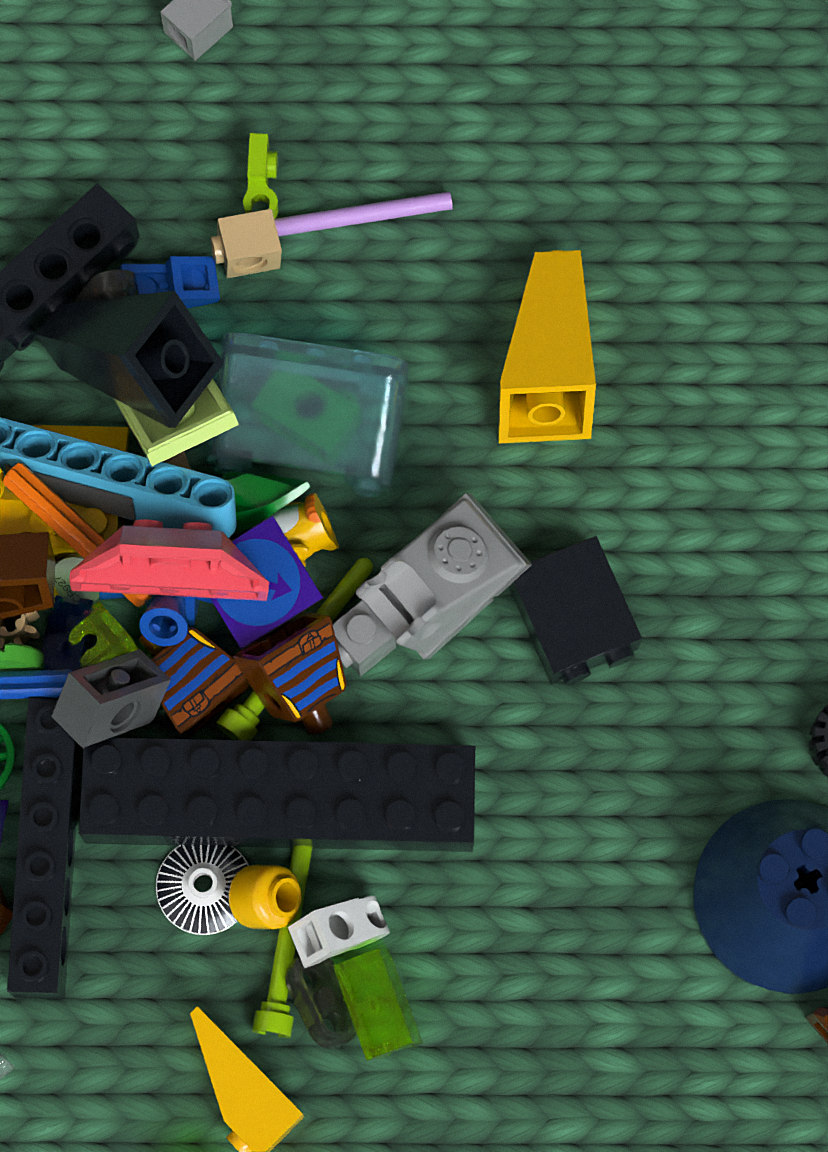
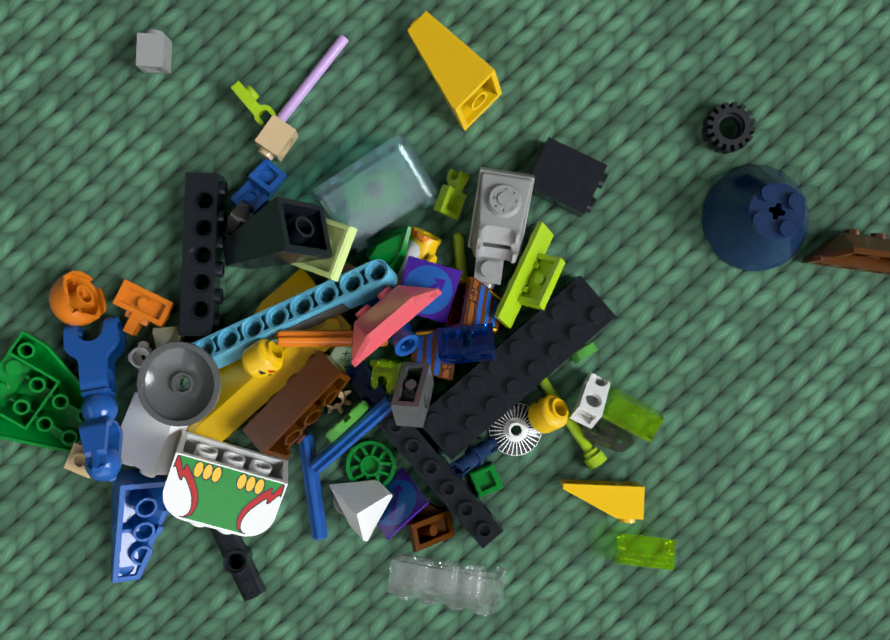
camera: 40 degrees left, 15 degrees up
none -> lime plate [433,169,469,220]
none -> clear blue brick [436,323,497,365]
none -> dark blue pin [450,436,498,478]
none -> green tile [468,462,504,498]
none -> lime bracket [494,221,565,329]
none -> bright green tile [571,342,598,364]

